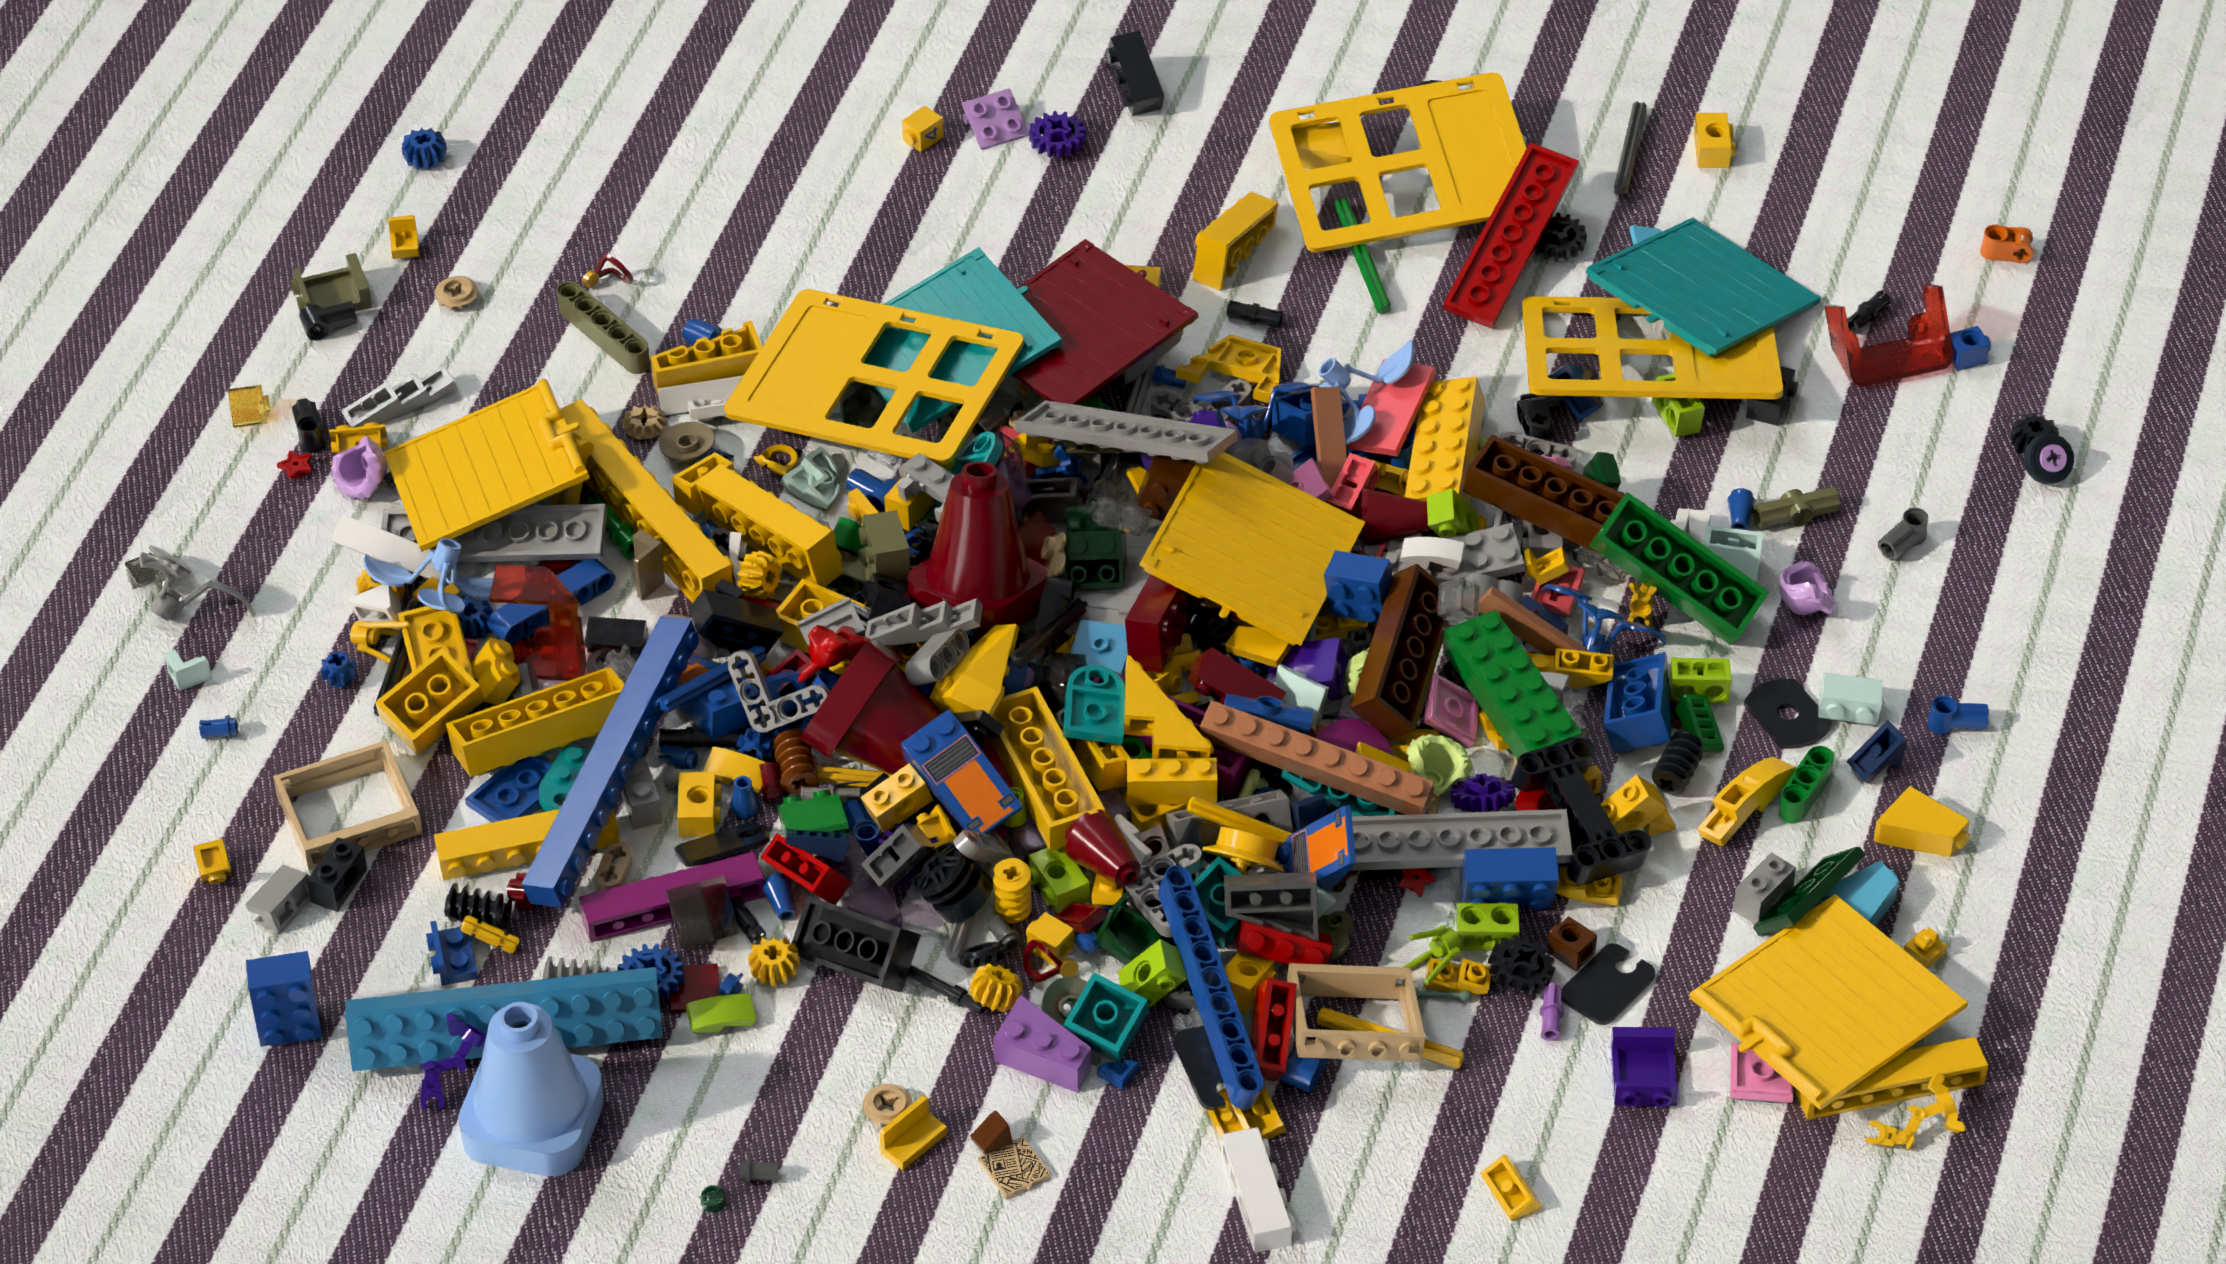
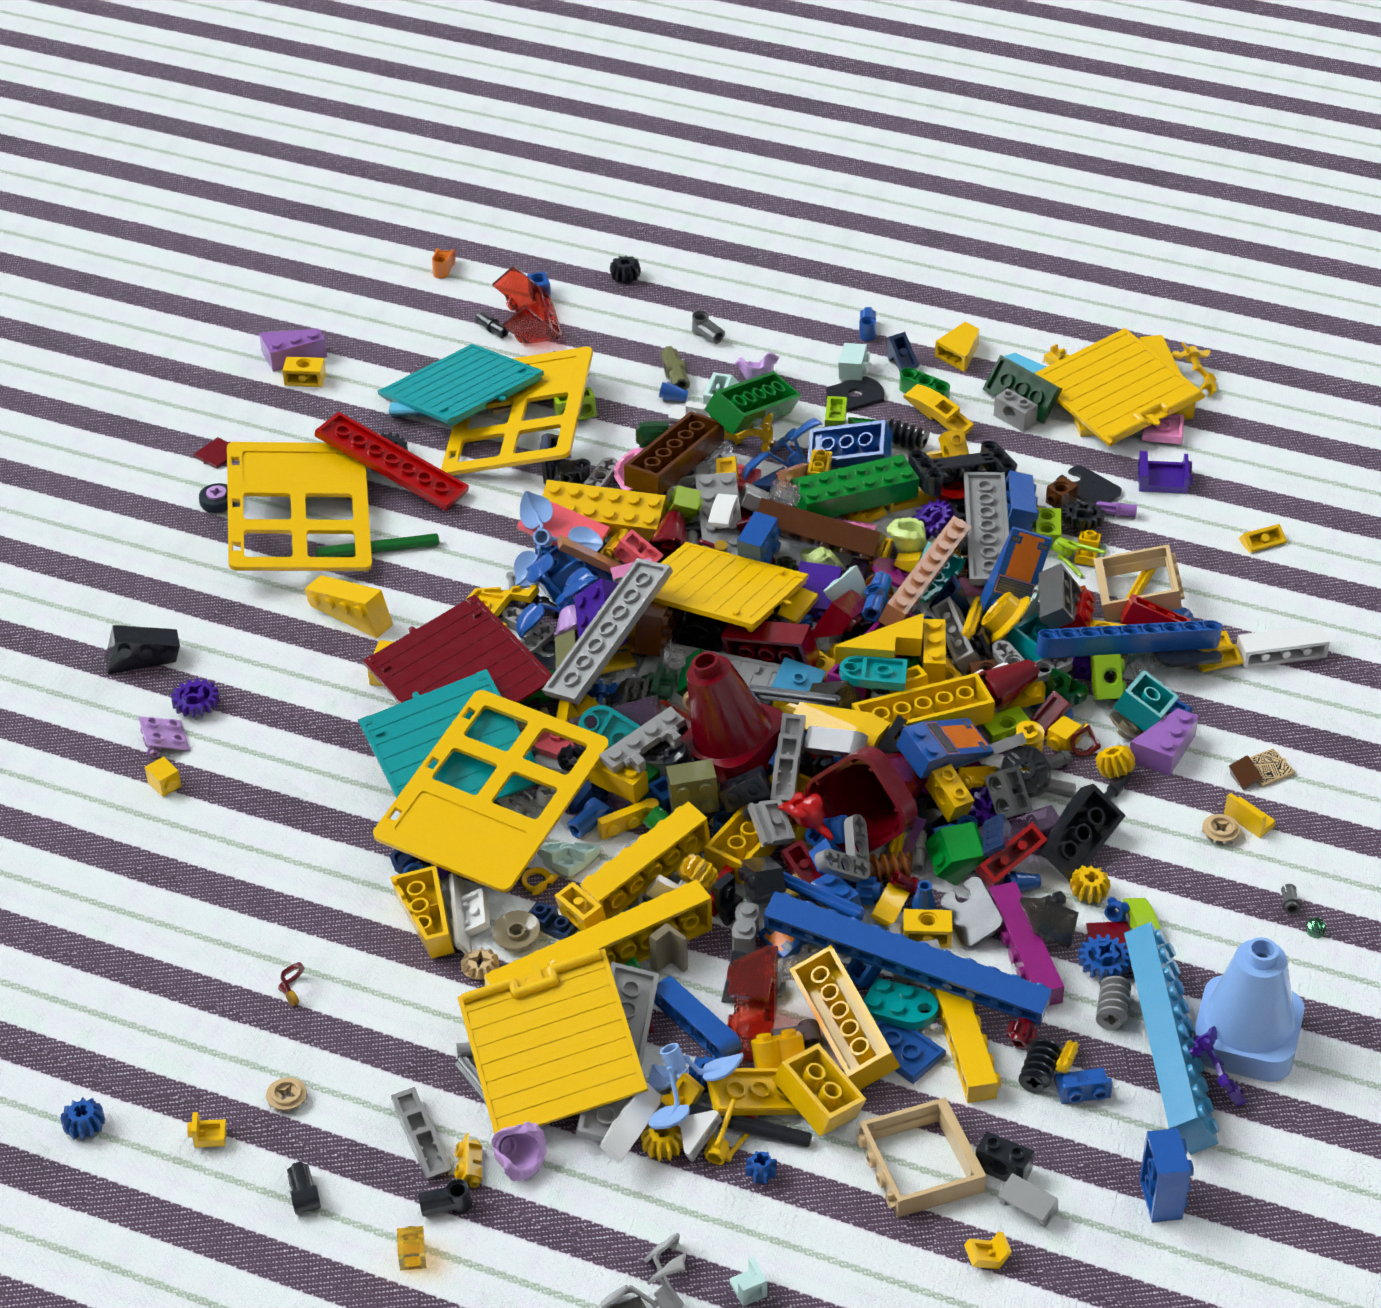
camera: 85 degrees left, 5 degrees down
blue pin [199,715,238,739] -> none
red plate [277,451,312,479] -> none
olive panel [290,253,372,311] -> none
olive beam [557,281,650,374] -> none
blue brick [682,319,723,346] -> none
black gear [959,942,1008,968] -> none
black pin [1226,300,1283,328] -> none
yellow slope [1291,122,1352,169] -> none
dark grey axle [1614,101,1647,196] -> none
black wheel [2024,434,2074,484] -> none
none -> dark red piece [193,437,231,469]
none -> medium lavender wedge [259,329,327,371]

